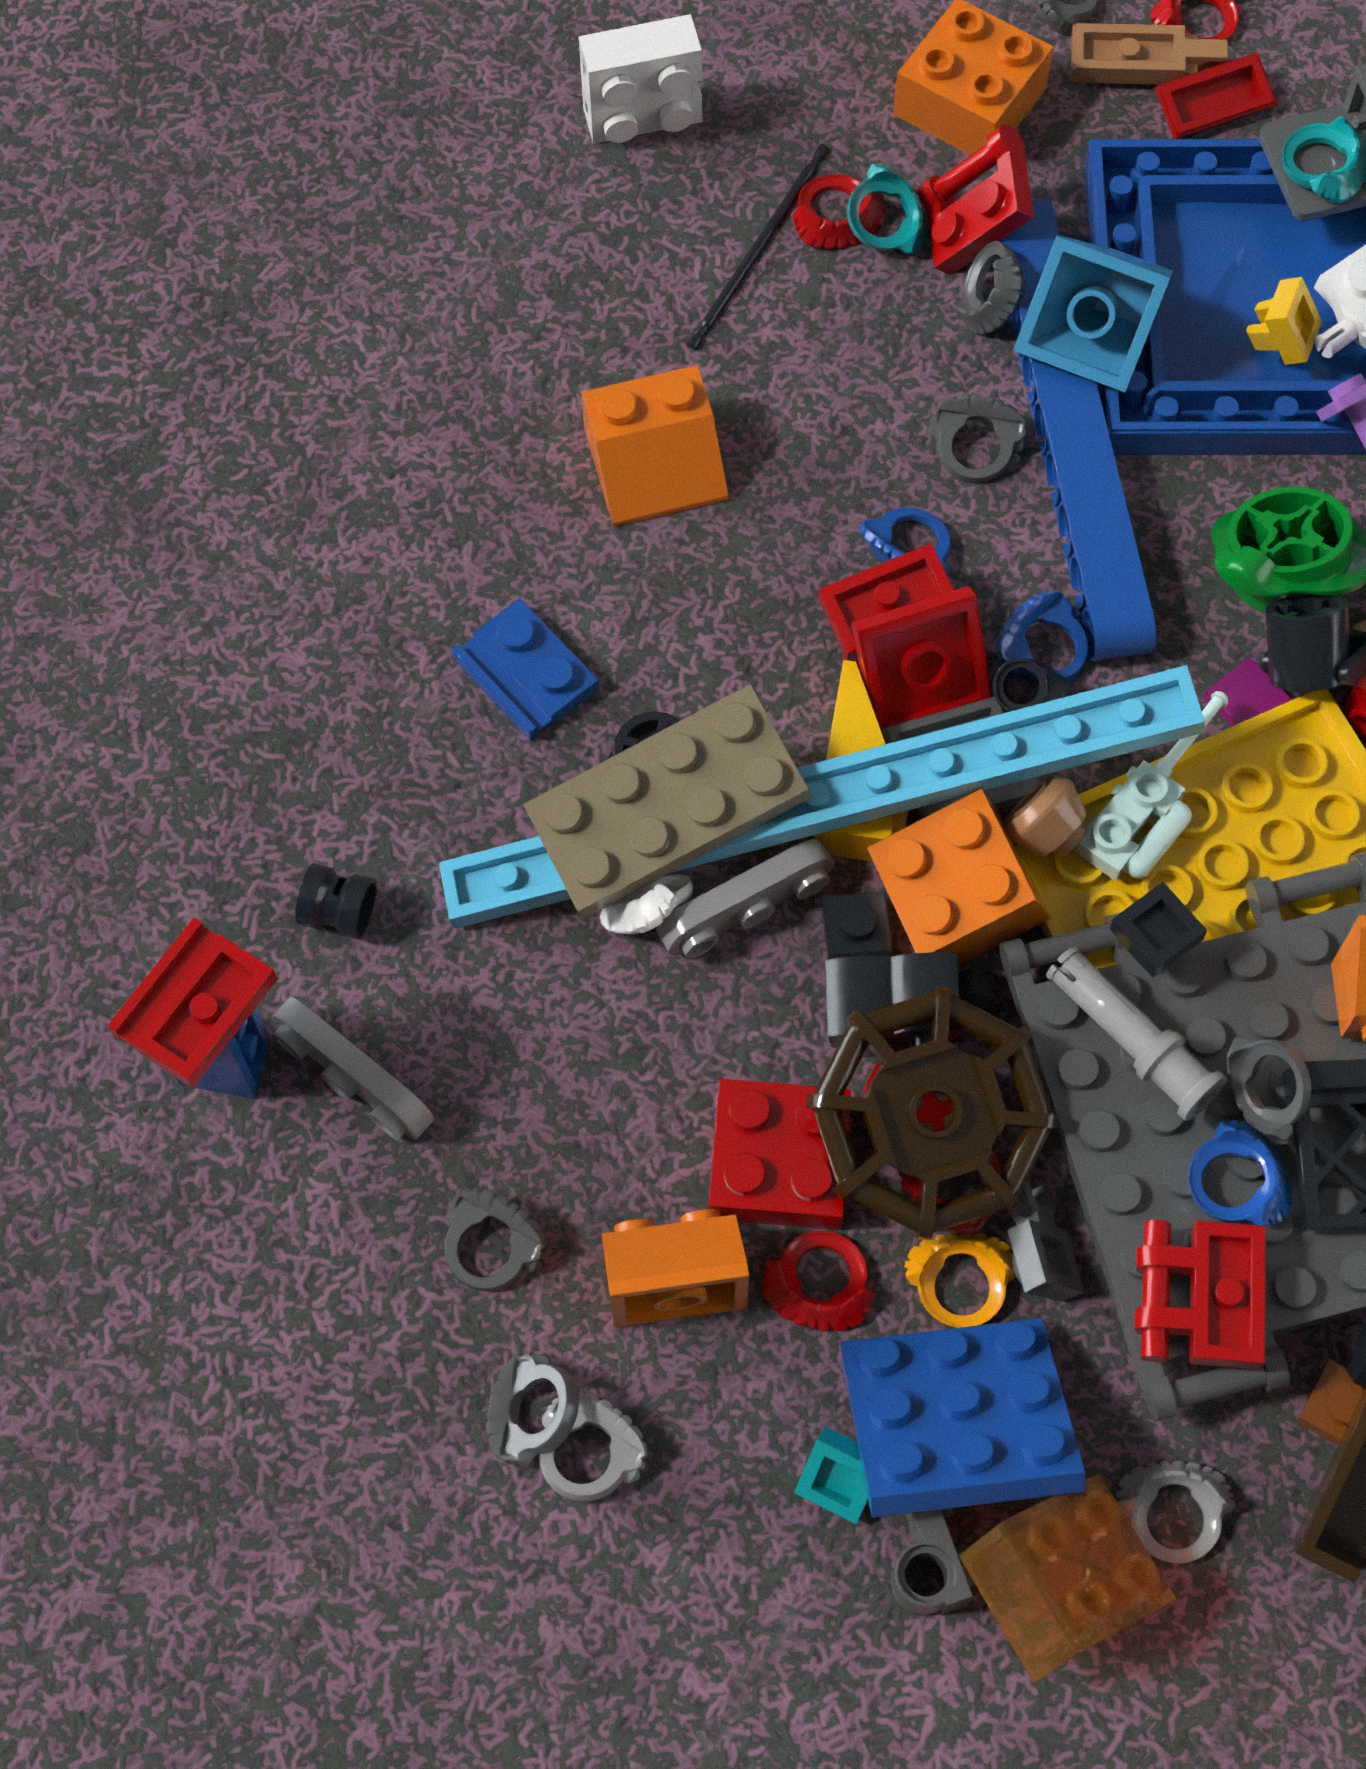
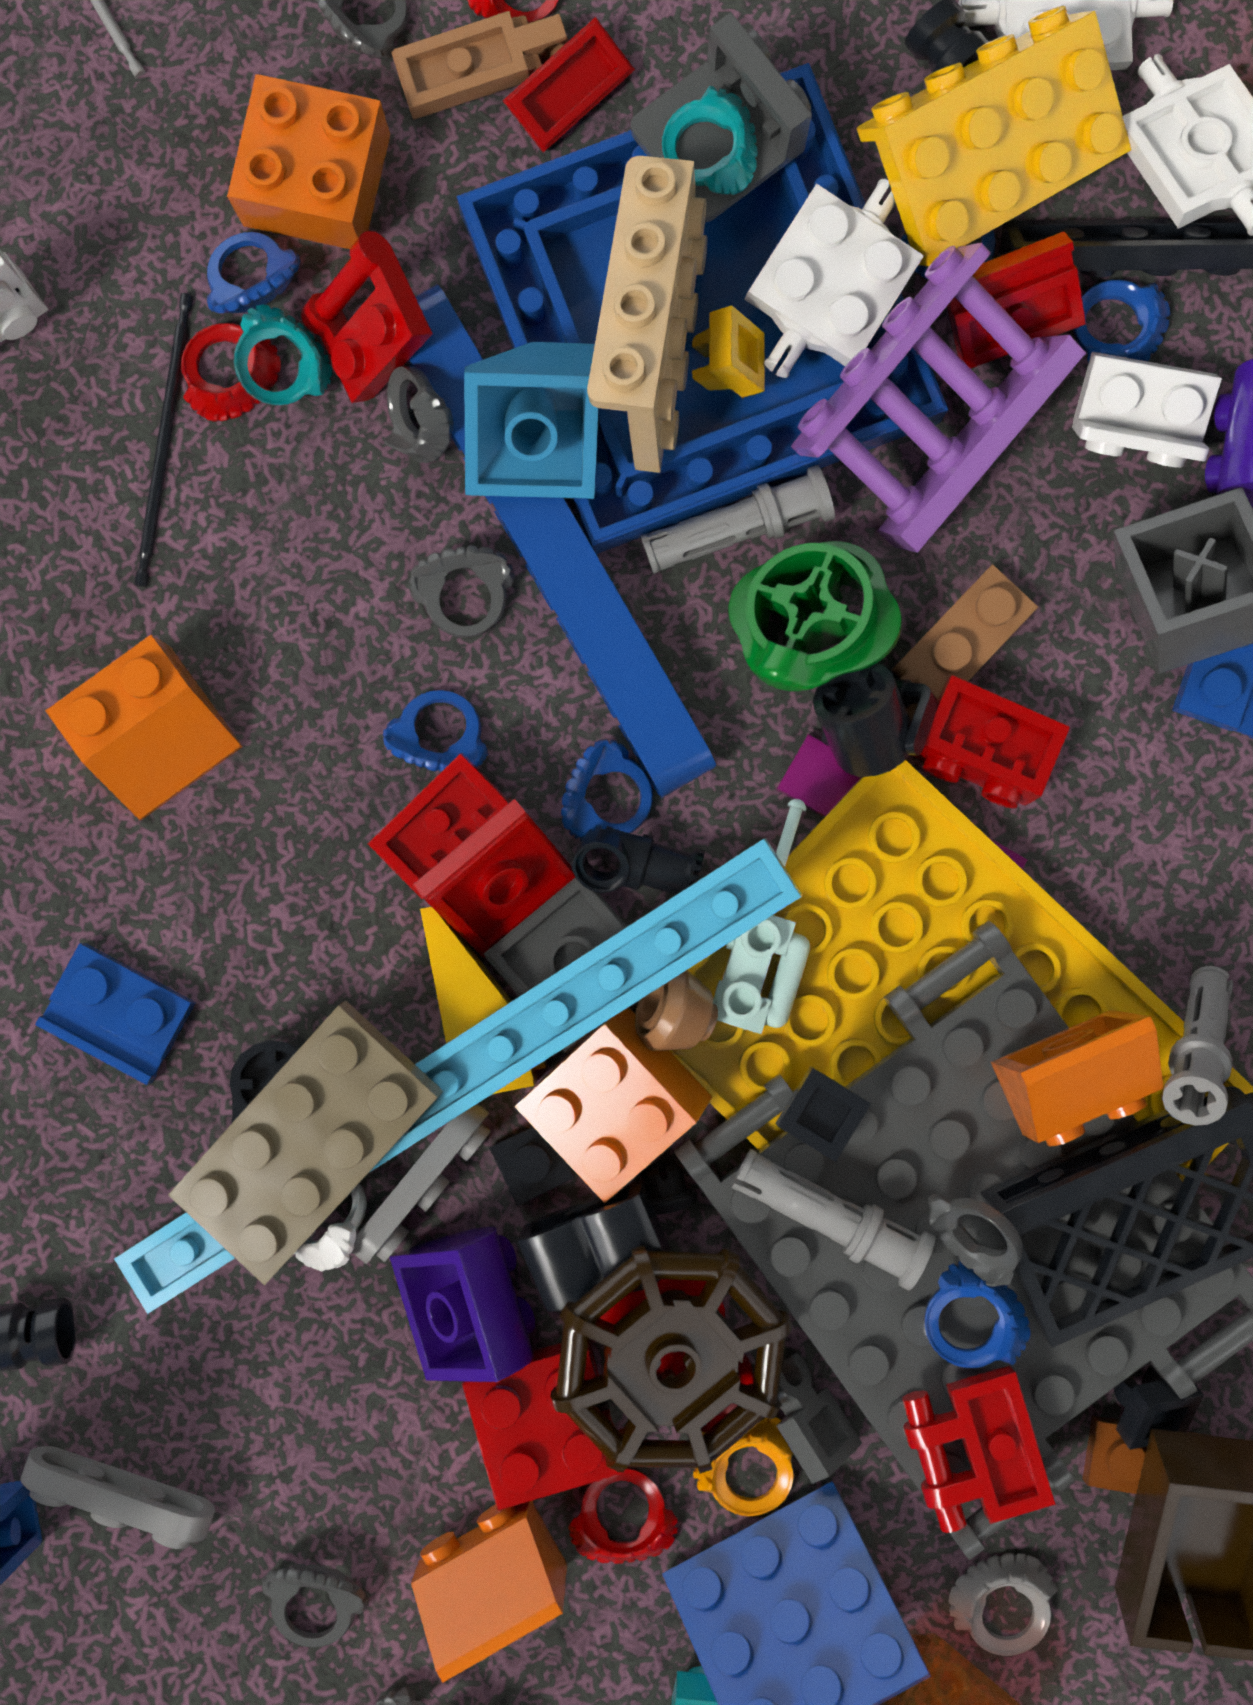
camera: 20 degrees left, 20 degrees up
none -> blue piece [207,232,301,314]
none -> dark purple brick [390,1227,535,1382]
none -> tan bracket [587,156,708,473]
none -> light grey pin [640,465,835,574]

